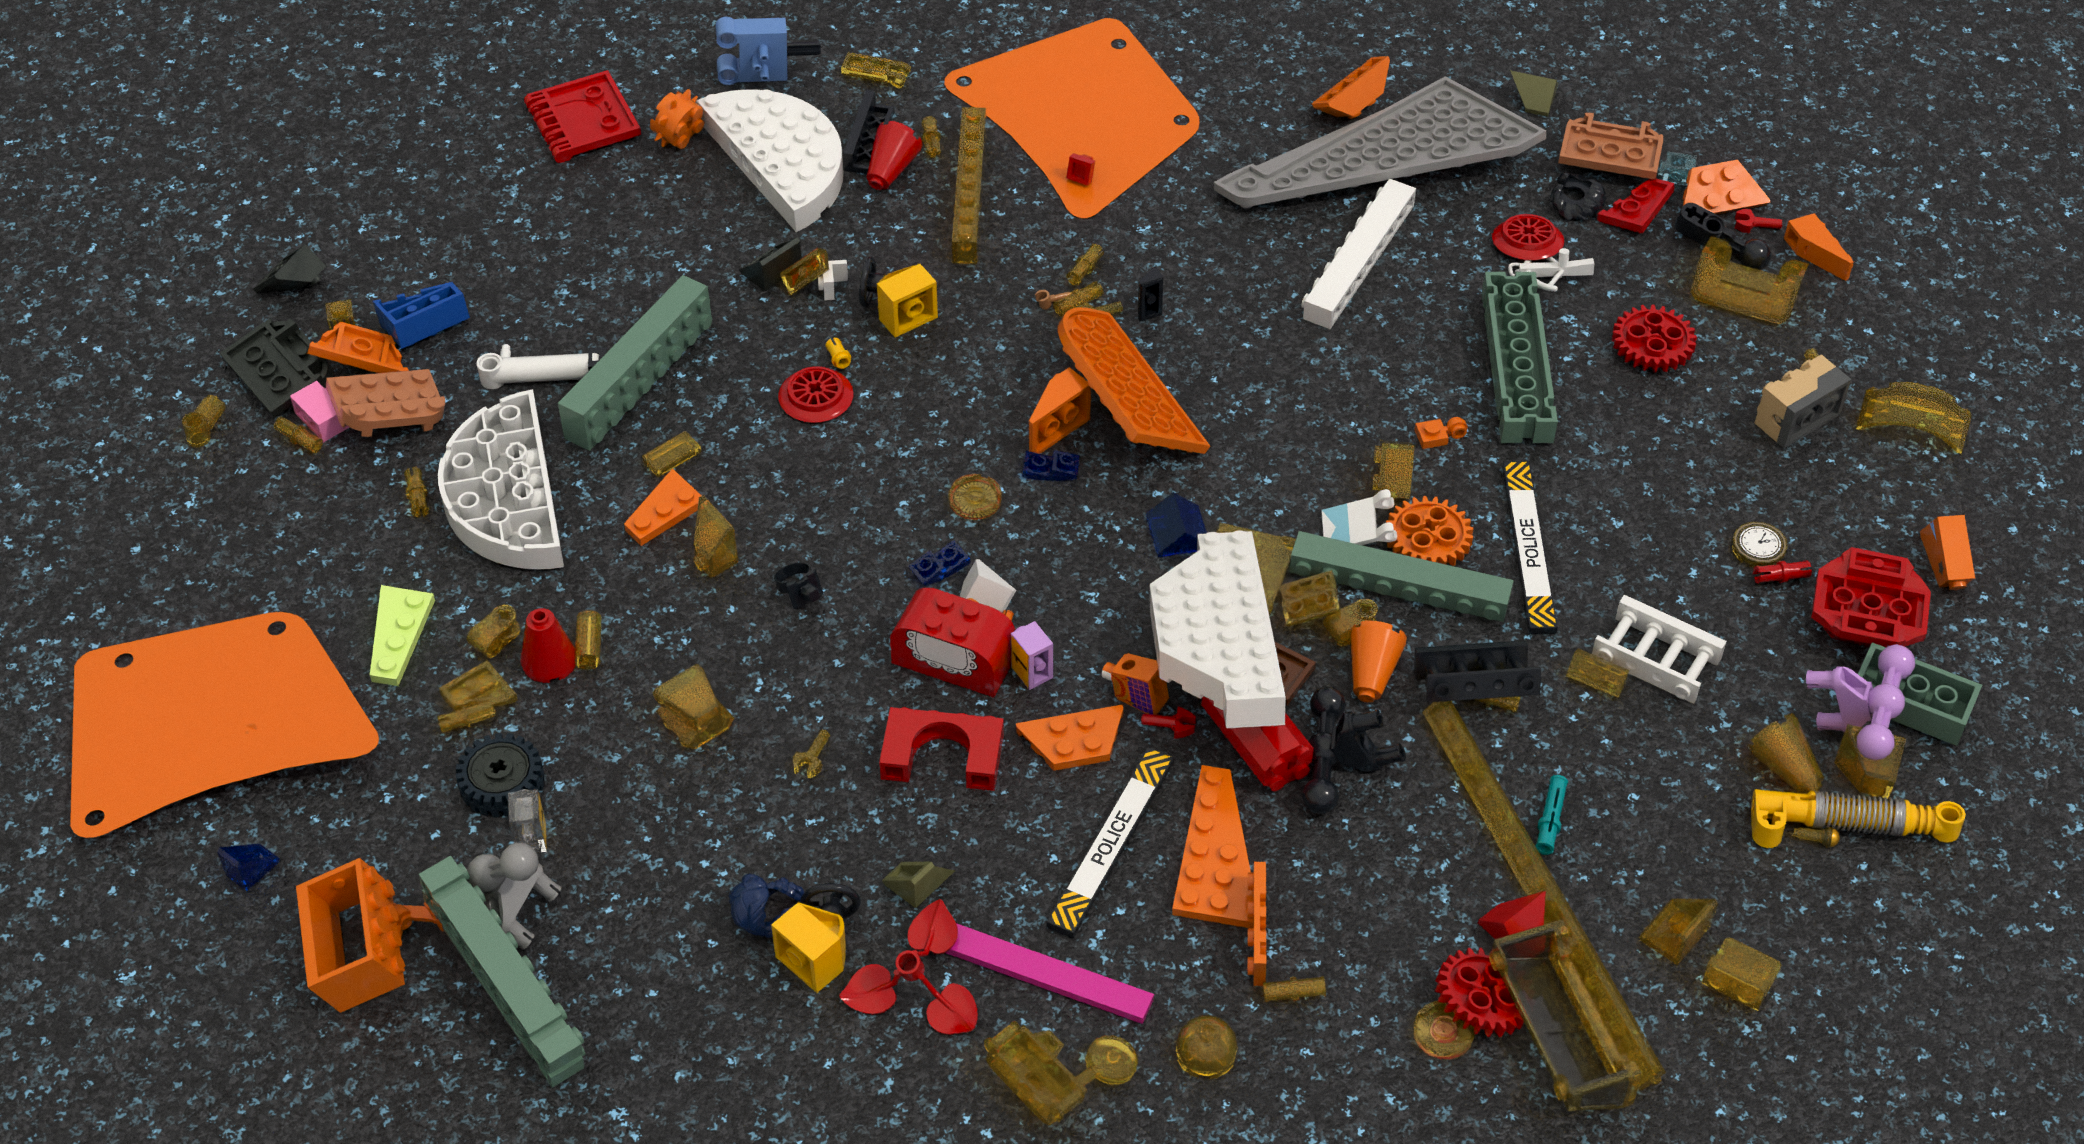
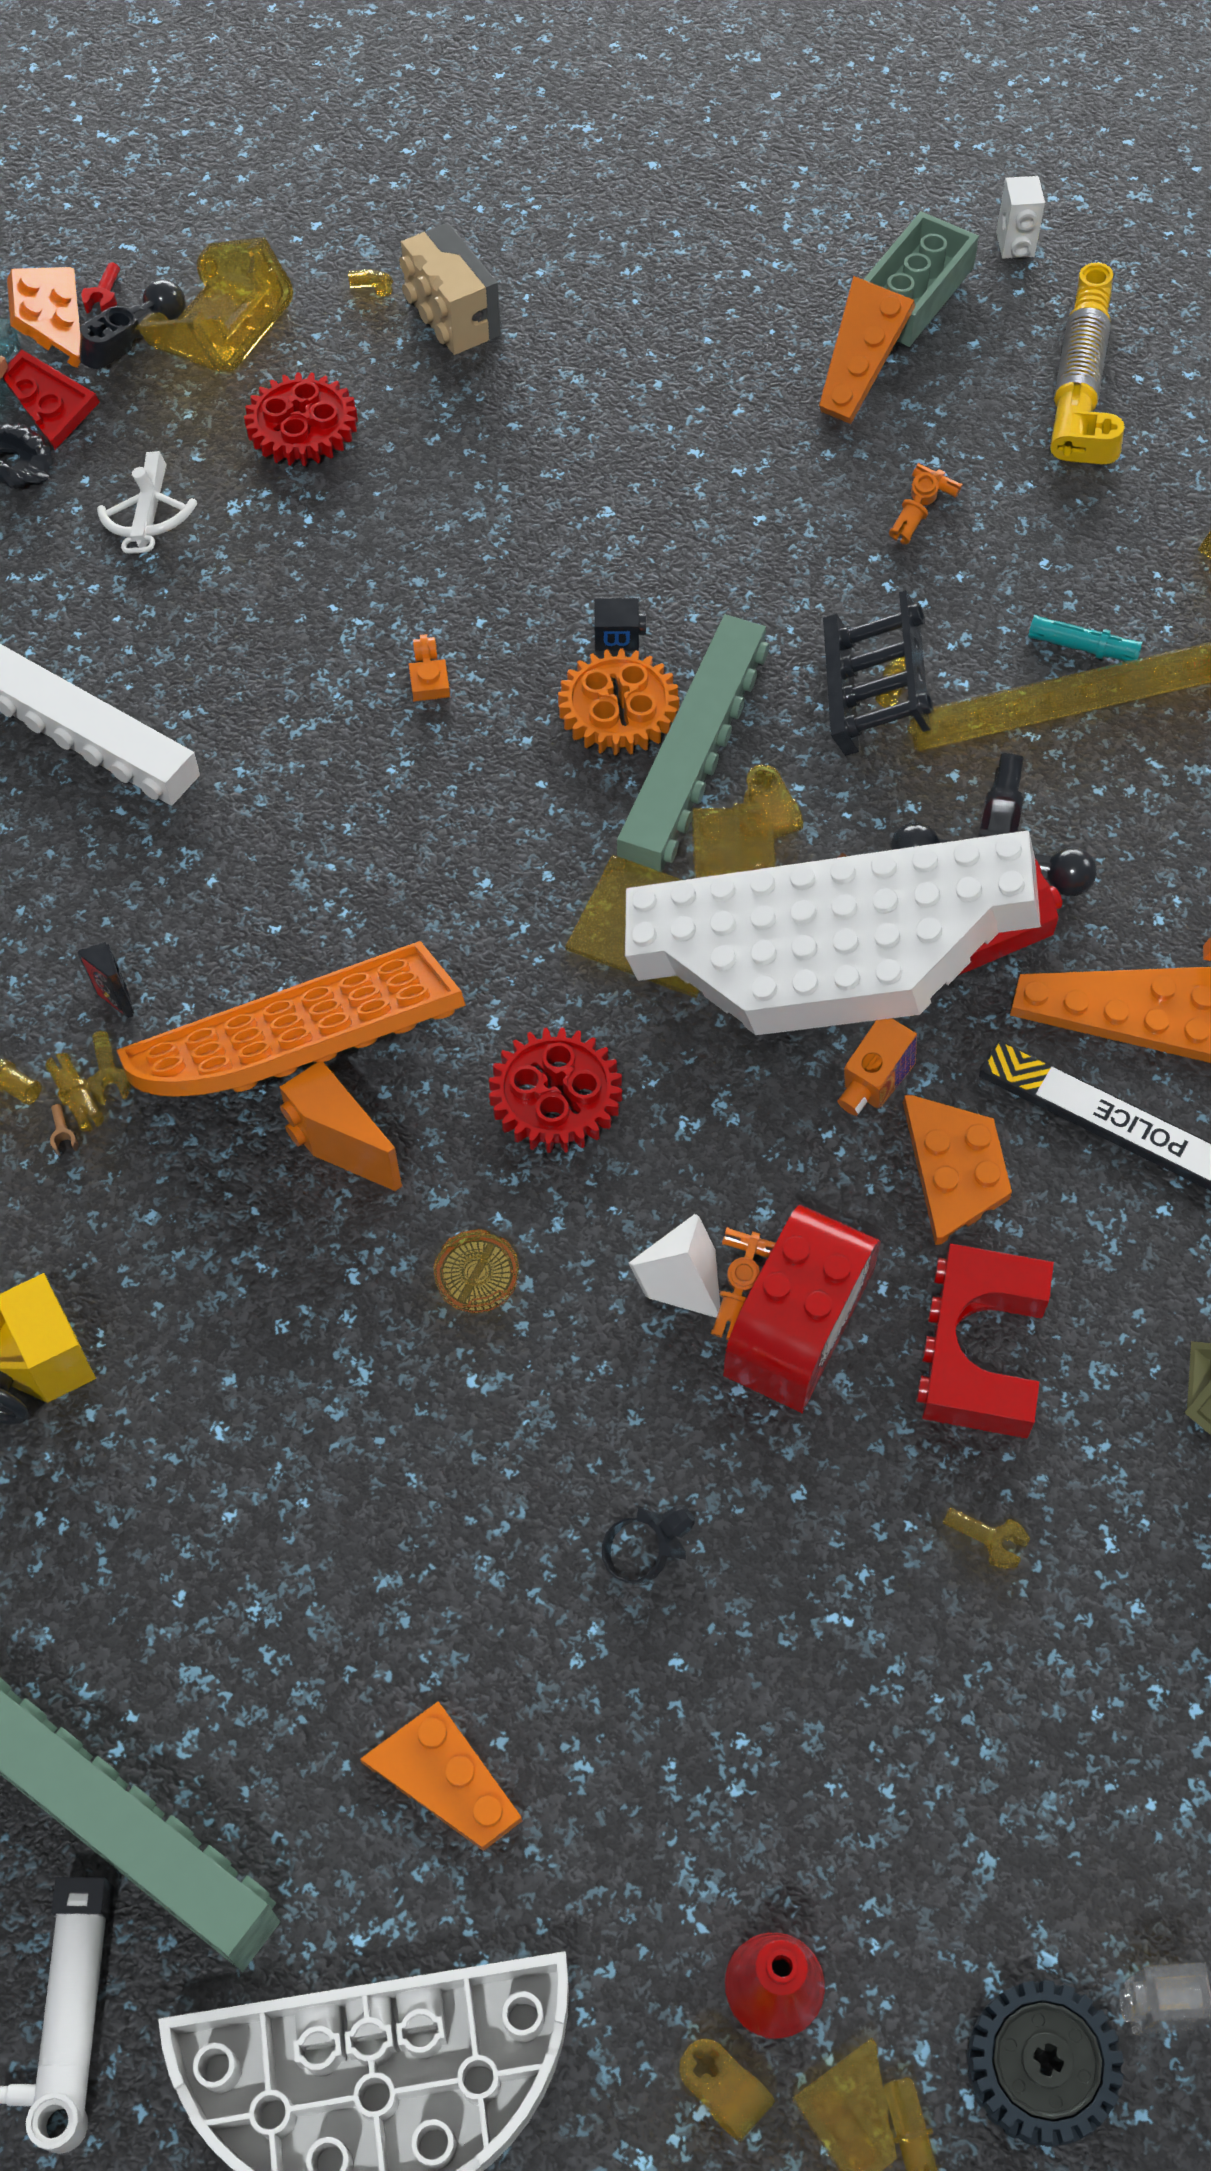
camera: 85 degrees left, 10 degrees up
clear yellow piece [575,610,602,670] -> none
clear yellow tile [642,431,701,477] -> none
clear yellow piece [653,664,734,749] -> none
clear yellow slope [693,495,738,578] -> none
red piece [778,366,854,423] -> none
yellow pin [825,337,851,369] -> none
clear blue slope [908,540,971,586] -> none
lavender brick [1011,621,1053,690] -> none
clear blue slope [1021,450,1080,481] -> none
red bar [1141,707,1196,739] -> none
clear blue slope [1146,492,1207,557] -> none
white flag [1322,489,1397,545] -> none
orange cone [1351,621,1407,703] -> none
clear yellow brick [1372,440,1415,499] -> none
sand green brick [1482,272,1558,443] -> none
red piece [1492,214,1564,260] -> none
tile [1502,461,1558,634] -> none
clear yellow plate [1566,648,1630,698] -> none
white fence [1591,595,1727,704] -> none
tile [1731,522,1788,567] -> none
clear yellow cone [1746,713,1824,794] -> none
red pin [1753,560,1812,584] -> none
orange slope [1784,213,1854,281] -> none
clear yellow piece [1793,827,1840,848] -> none
lavender connector [1806,644,1915,761] -> none
red piece [1811,547,1931,647] -> none
clear yellow slope [1834,724,1906,799] -> none
clear yellow windscreen [1856,382,1972,454] -> none
orange slope [1920,515,1975,590] -> none
none -> red gear [489,1027,622,1153]
none -> black brick [594,598,646,651]
none -> orange wing [819,276,915,424]
none -> orange pin [889,463,963,544]
none -> white brick [996,176,1045,259]

